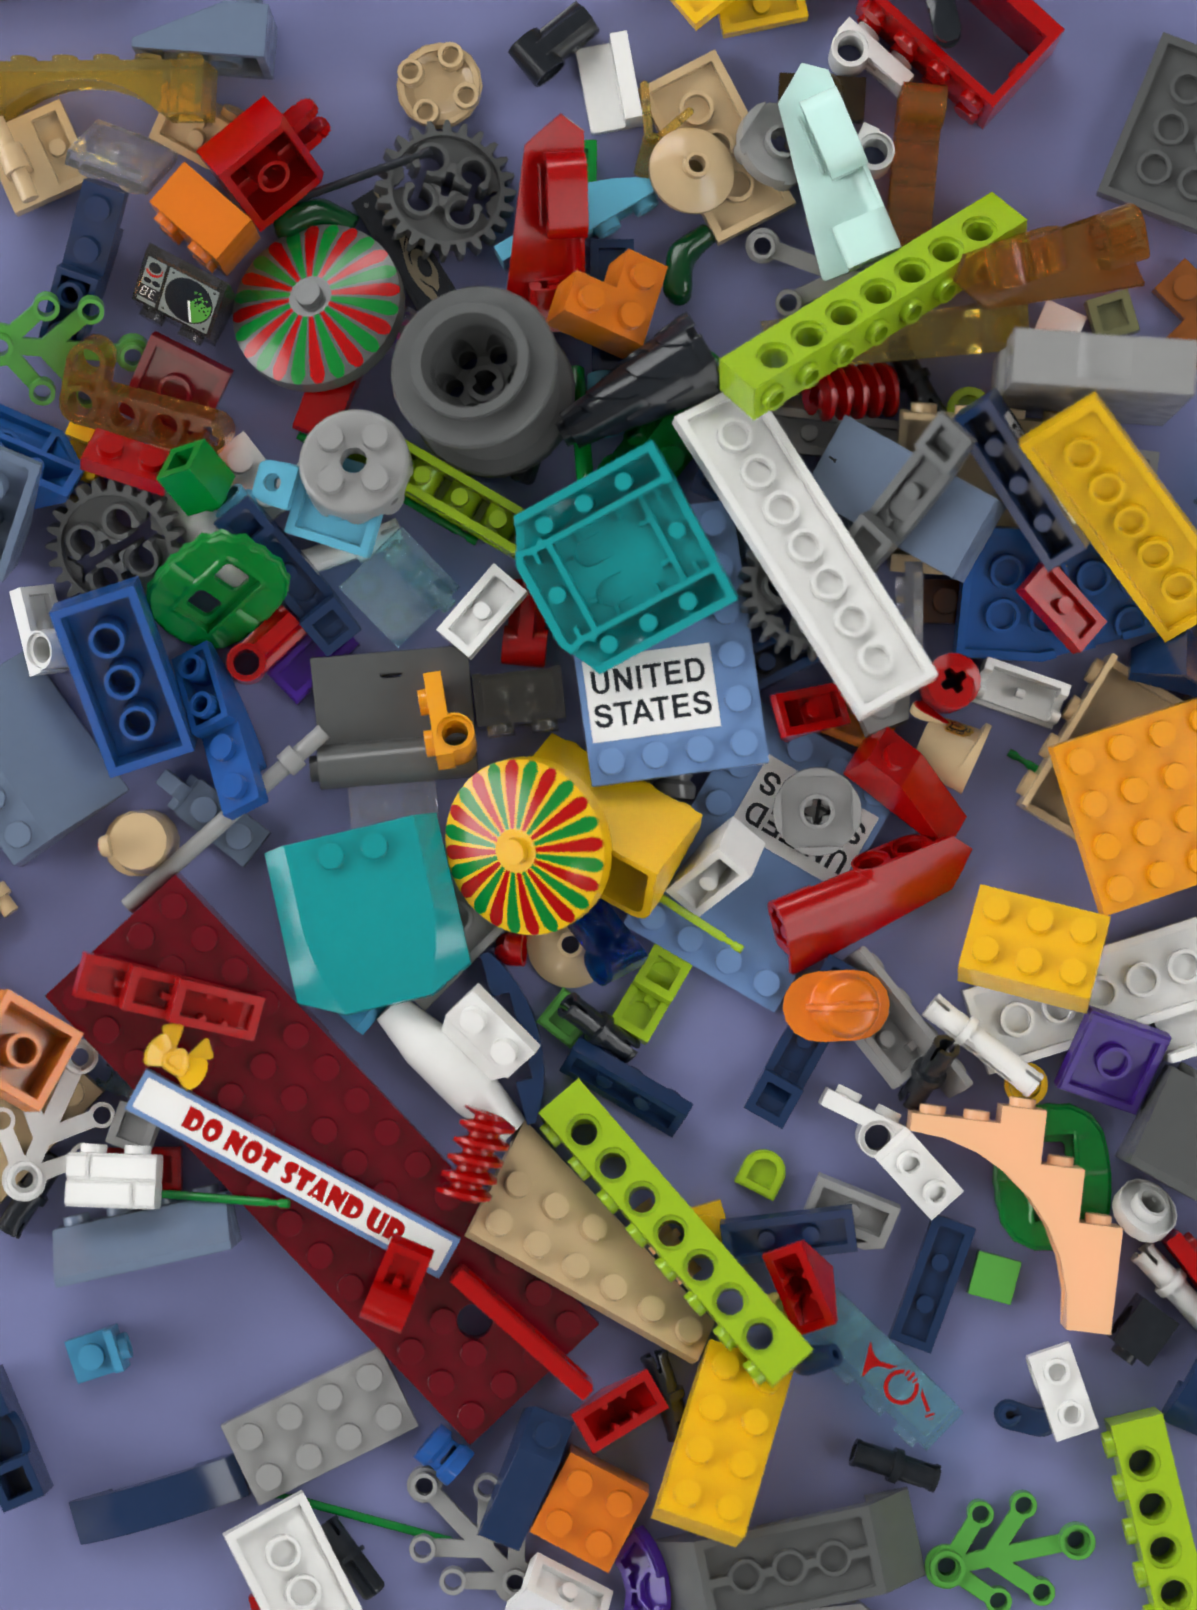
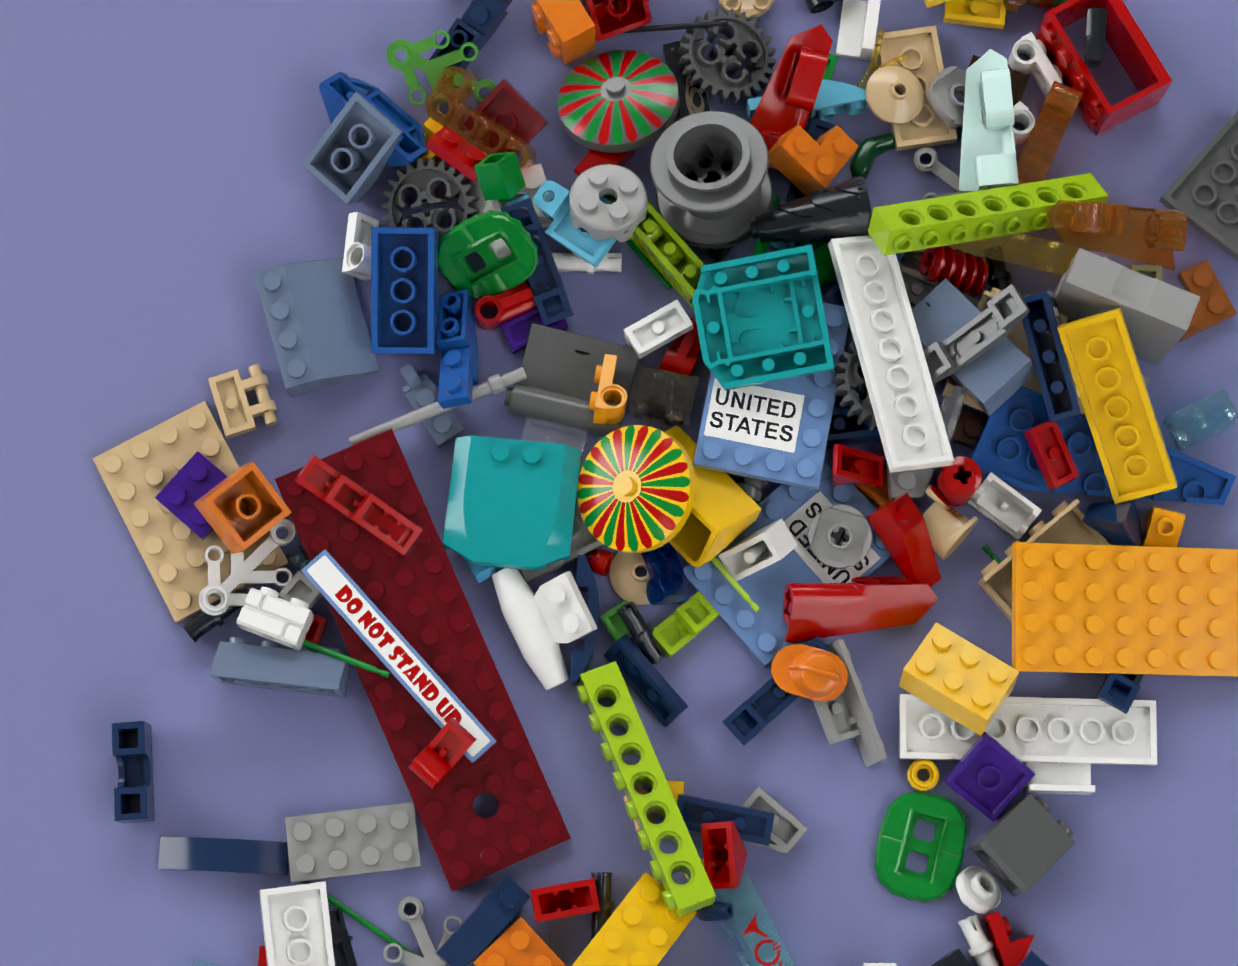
camera: 15 degrees right, 10 degrees down
dark azure bracket [64,1323,133,1384] -> none
tan hat [98,809,180,876] -> none
slope [132,243,236,347] -> none
yellow piece [143,1024,213,1090] -> none
dark green arm [273,198,359,239] -> none
clear light blue hinge [339,526,460,648] -> none
blue wheel [413,1423,475,1486] -> none
red piece [436,1105,516,1204] -> none
red tile [450,1263,594,1401] -> none
tan wing [465,1120,715,1364] -> none
lime tile [734,1149,786,1201] -> none
white plate [818,1084,906,1158] -> none
white plate [873,1127,964,1221] -> none
dark blue plate [888,1214,976,1354] -> none
black pin [898,1034,960,1111] -> none
light nougat arch [906,1096,1123,1335] -> none
white pin [922,993,1044,1098] -> none
bright green tile [966,1249,1022,1305] -> none

